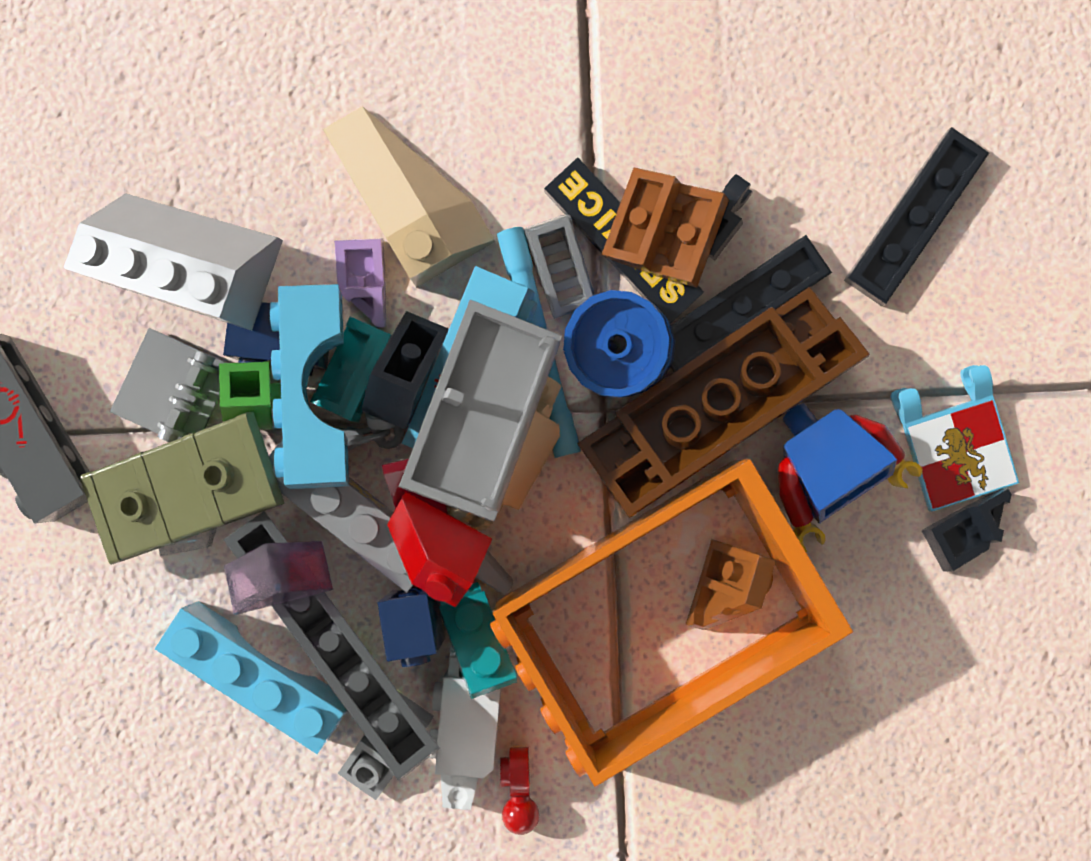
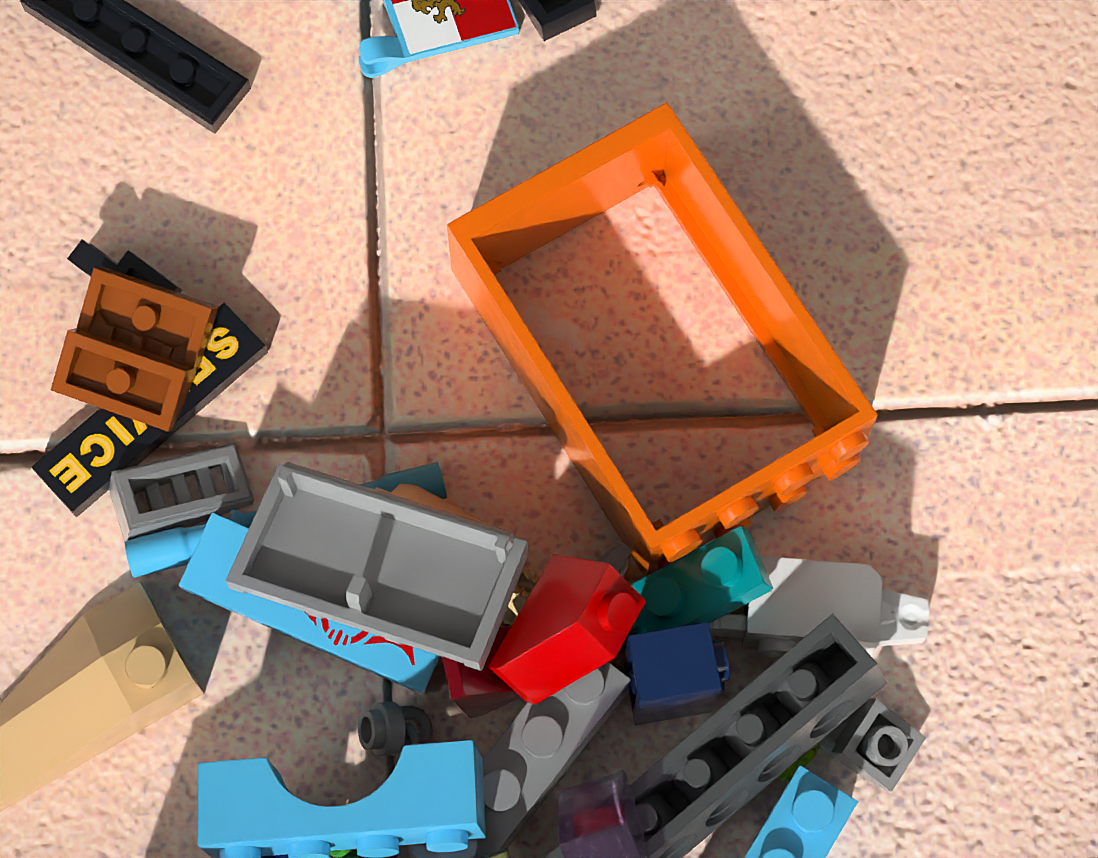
camera: 90 degrees left, 15 degrees down
teal hinge [310,316,392,423] -> none
lavender slope [334,238,386,327] -> none
black brick [361,311,449,430] -> none
red plate [500,747,540,835] -> none
blue wheel [563,290,676,397] -> none
reddish brown slope [577,287,870,518] -> none
black tile [670,235,832,372] -> none
dark orange wing [686,539,776,630] -> none
blue torso [778,403,922,552] -> none

